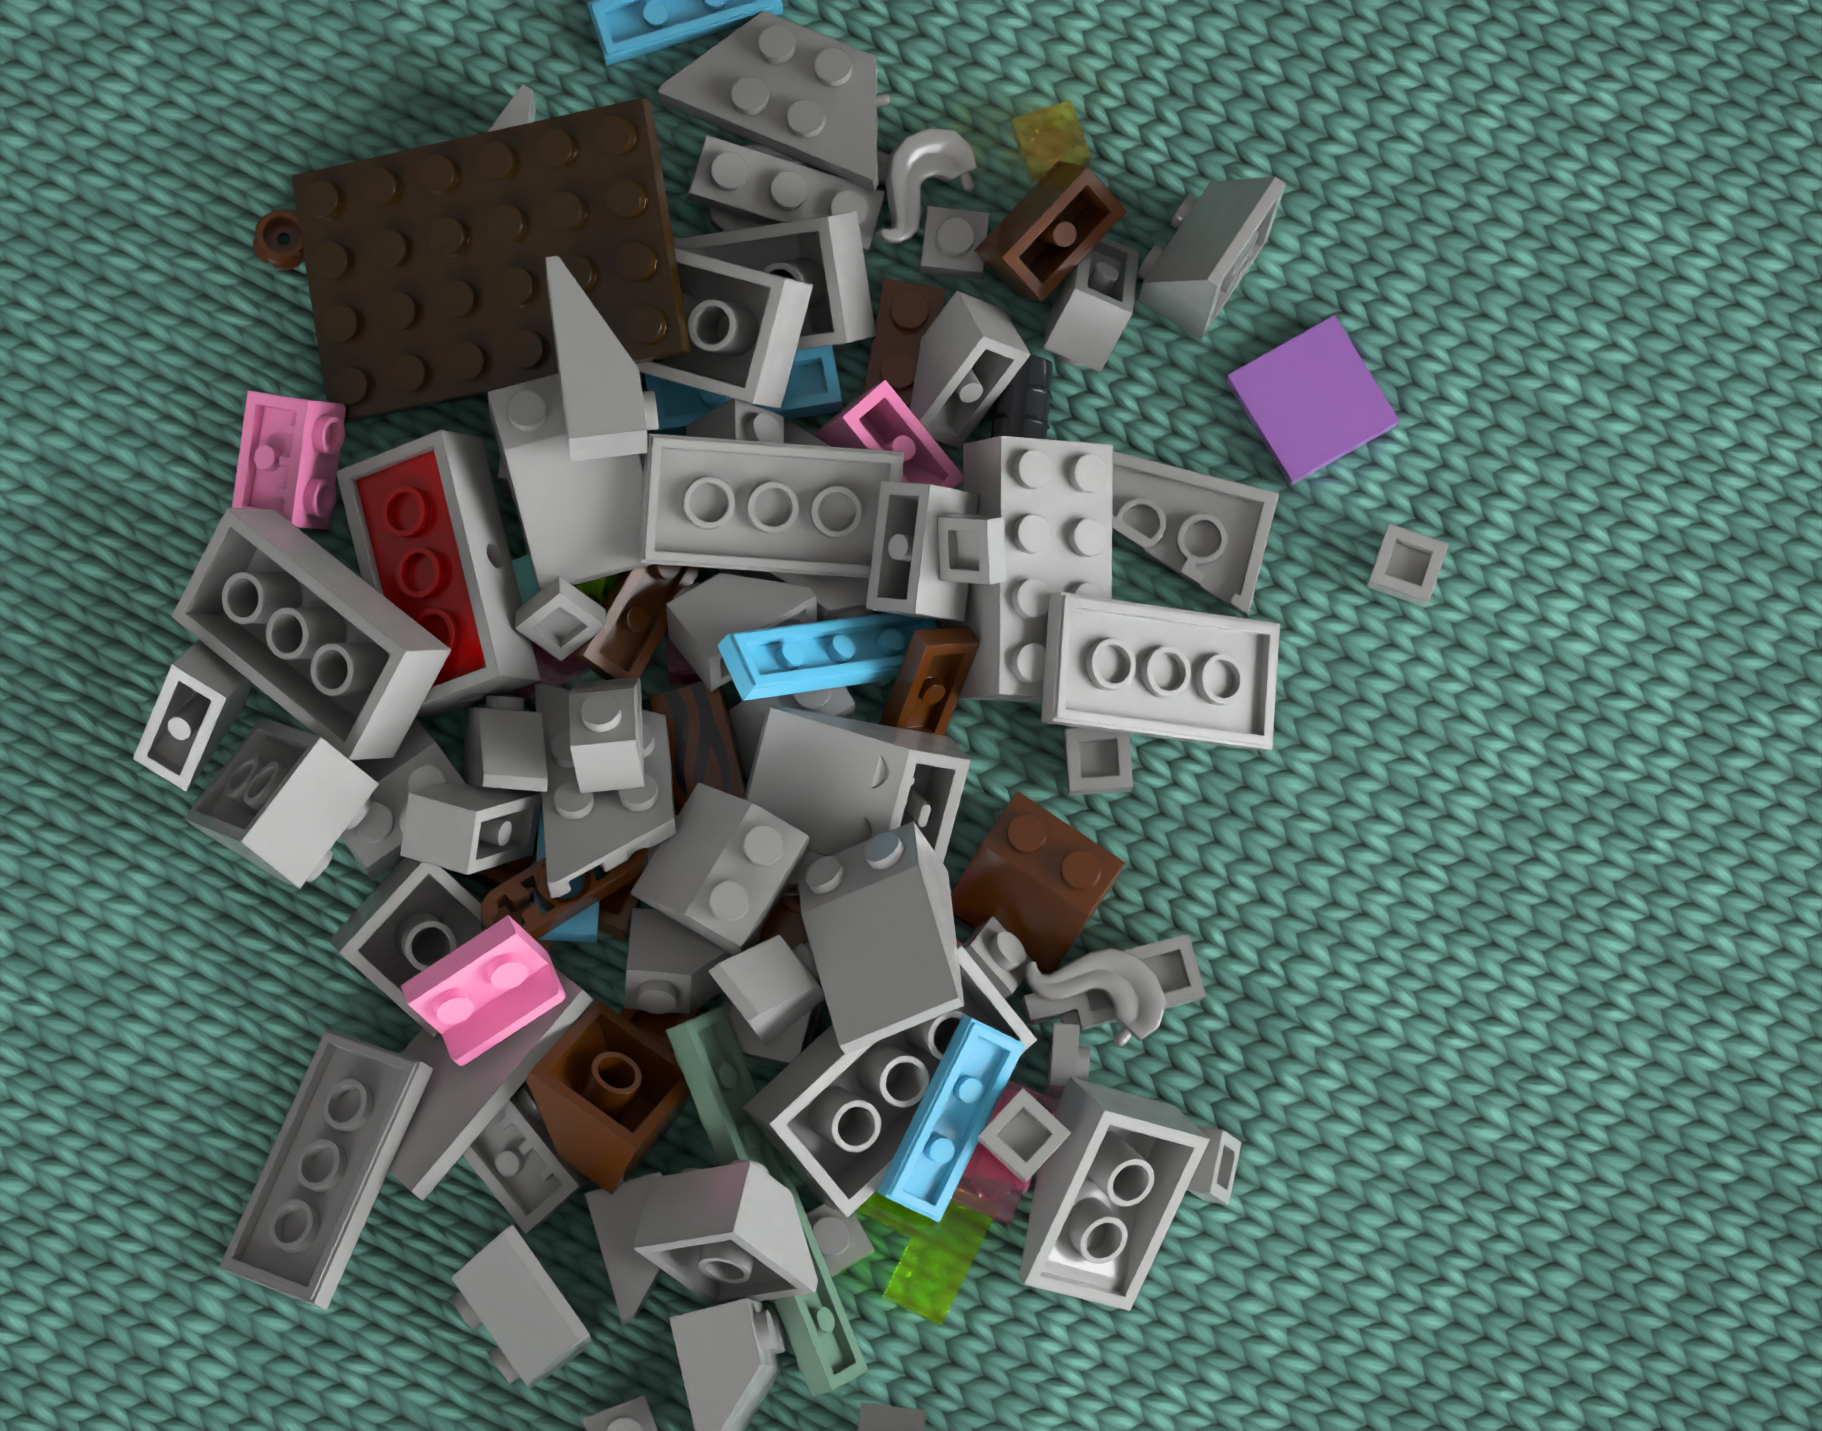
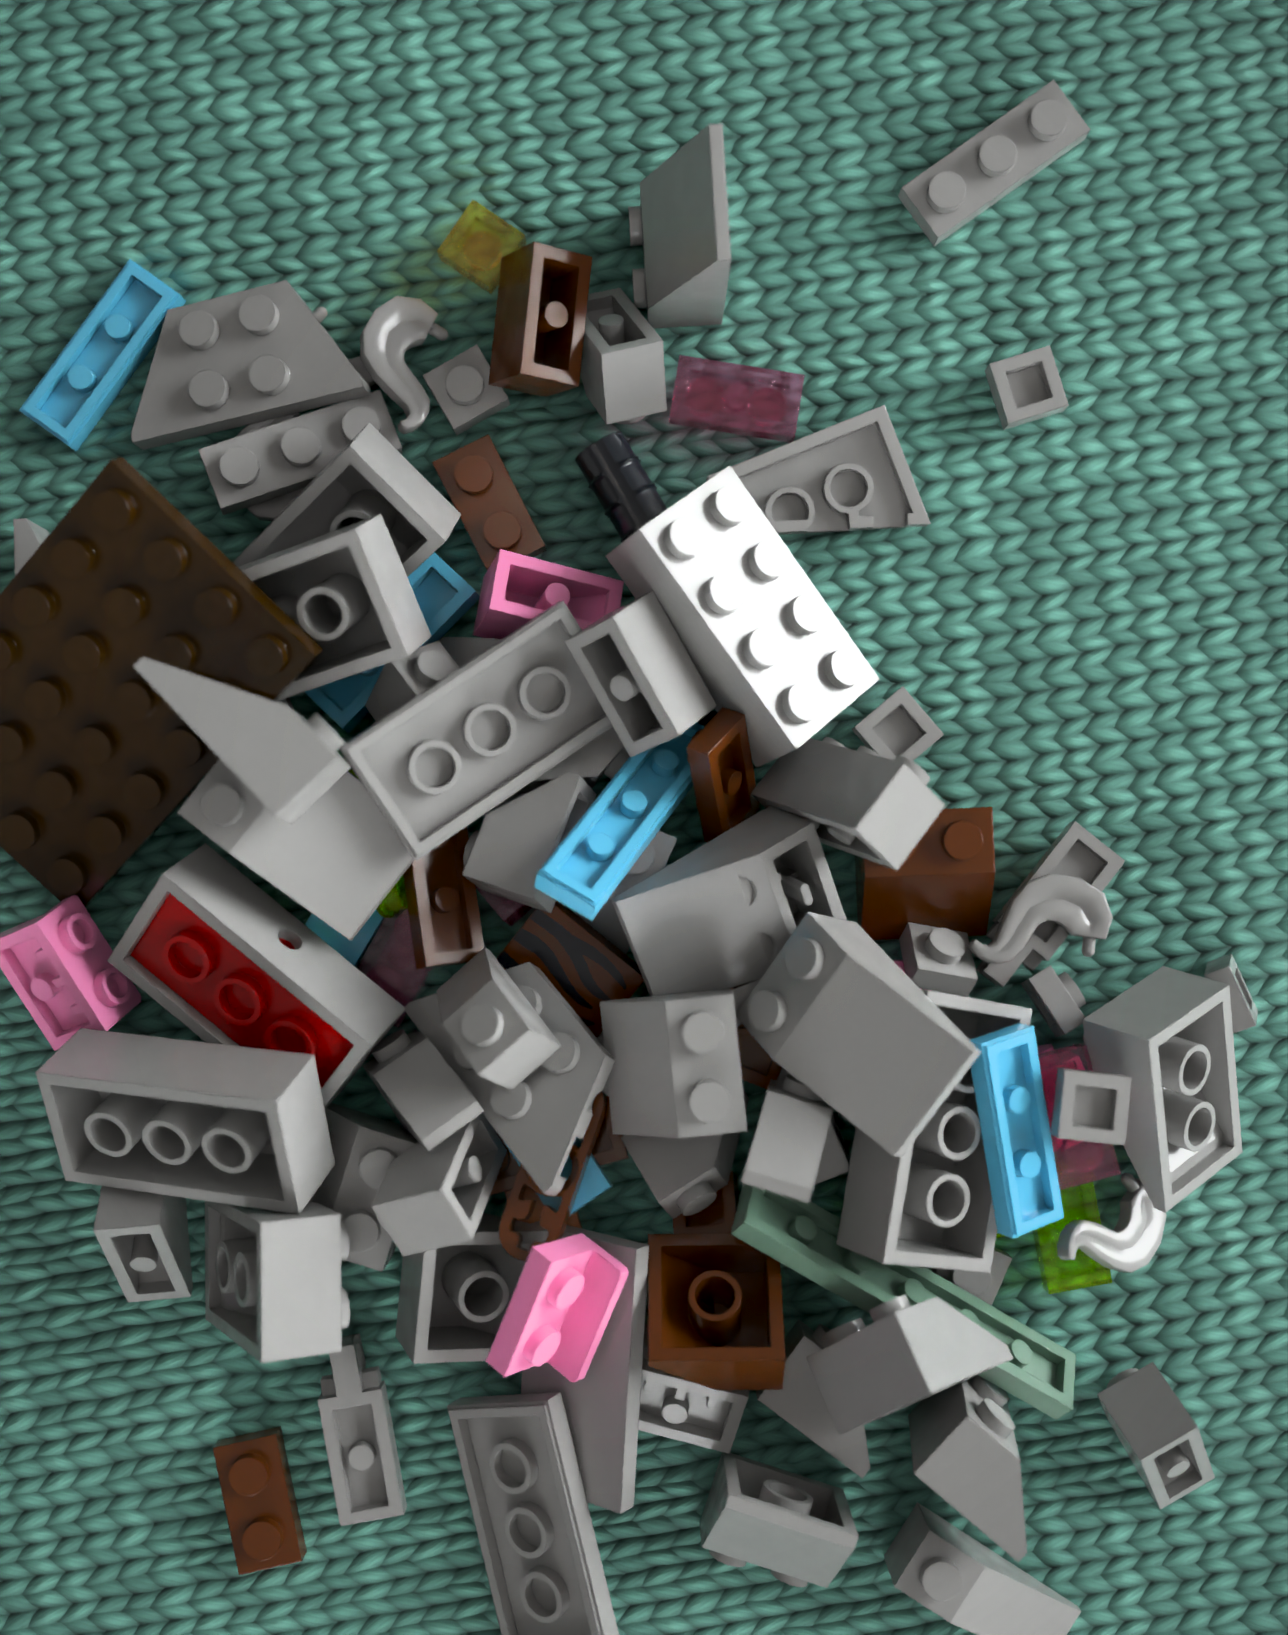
camera: 30 degrees left, 10 degrees up
light grey plate [514,576,606,662] -> none
light grey slope [910,291,1031,449] -> none
light grey plate [937,513,1006,585] -> none
tile [1041,592,1280,751] -> none
medium lavender tile [1225,315,1399,486] -> none
none -> reddish brown plate [213,1426,307,1575]
none -> light grey hinge [318,1333,407,1526]
none -> clear pink plate [669,355,805,443]
none -> light grey brick [751,737,945,870]
none -> light grey plate [898,80,1090,247]
none -> piece [1057,1173,1167,1273]

